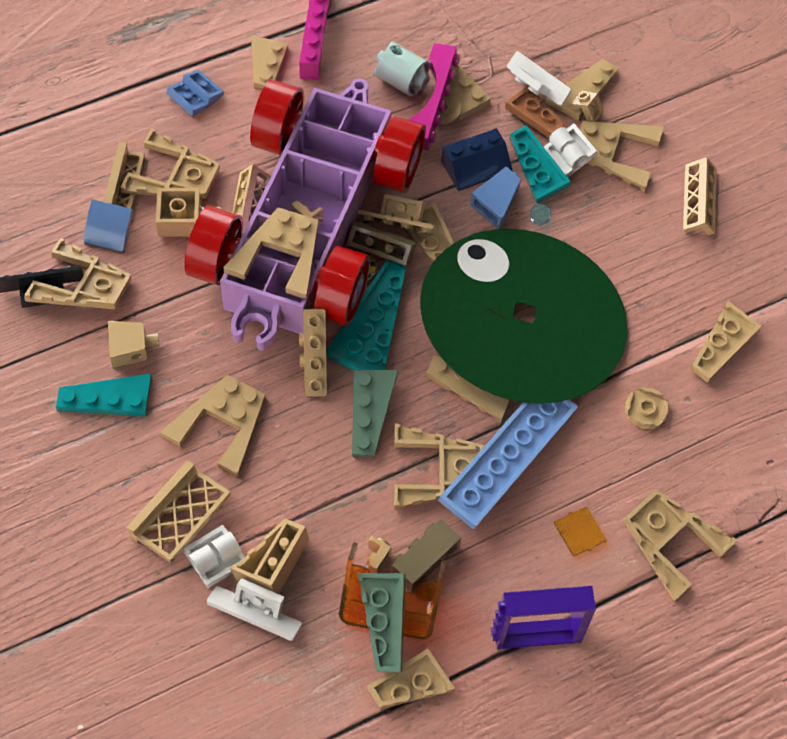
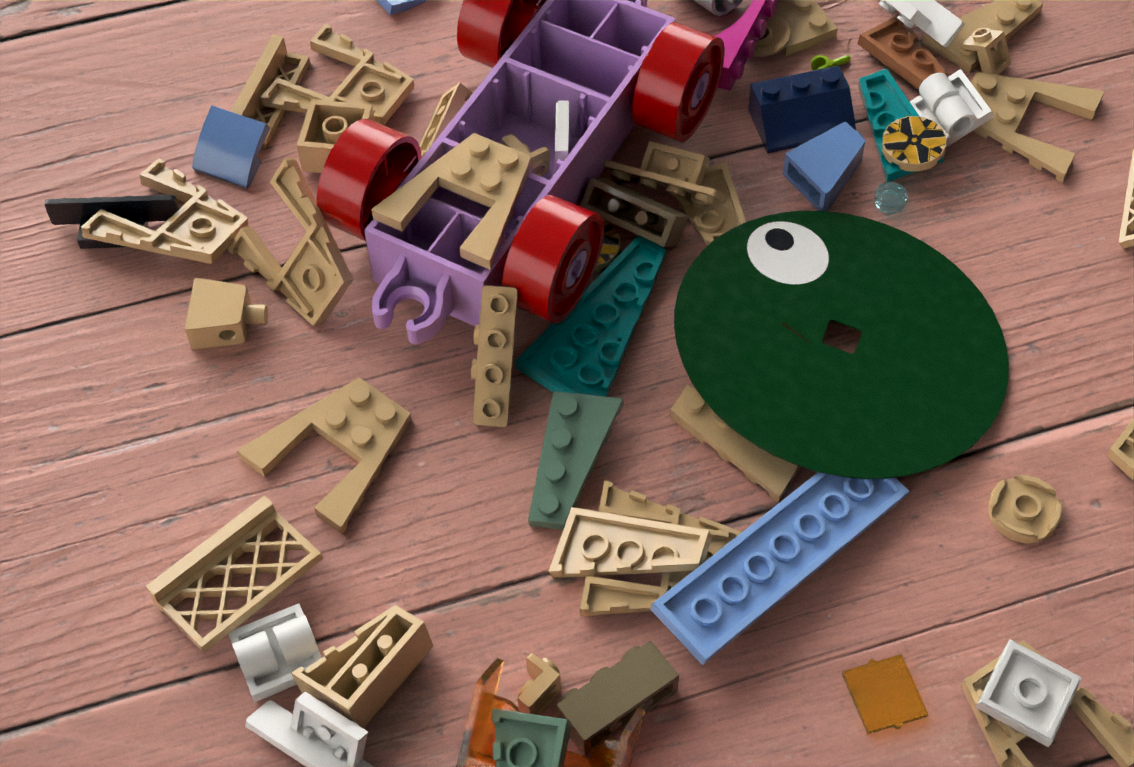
camera: 15 degrees right, 5 degrees down
teal wing [56,374,152,416] -> none
none -> tan wing [228,157,354,326]
none -> tan wing [549,507,712,578]
none -> white tile [555,101,569,173]
none -> lime hand [811,55,851,70]
none -> tile [882,116,946,172]
none -> white tile [975,639,1082,747]

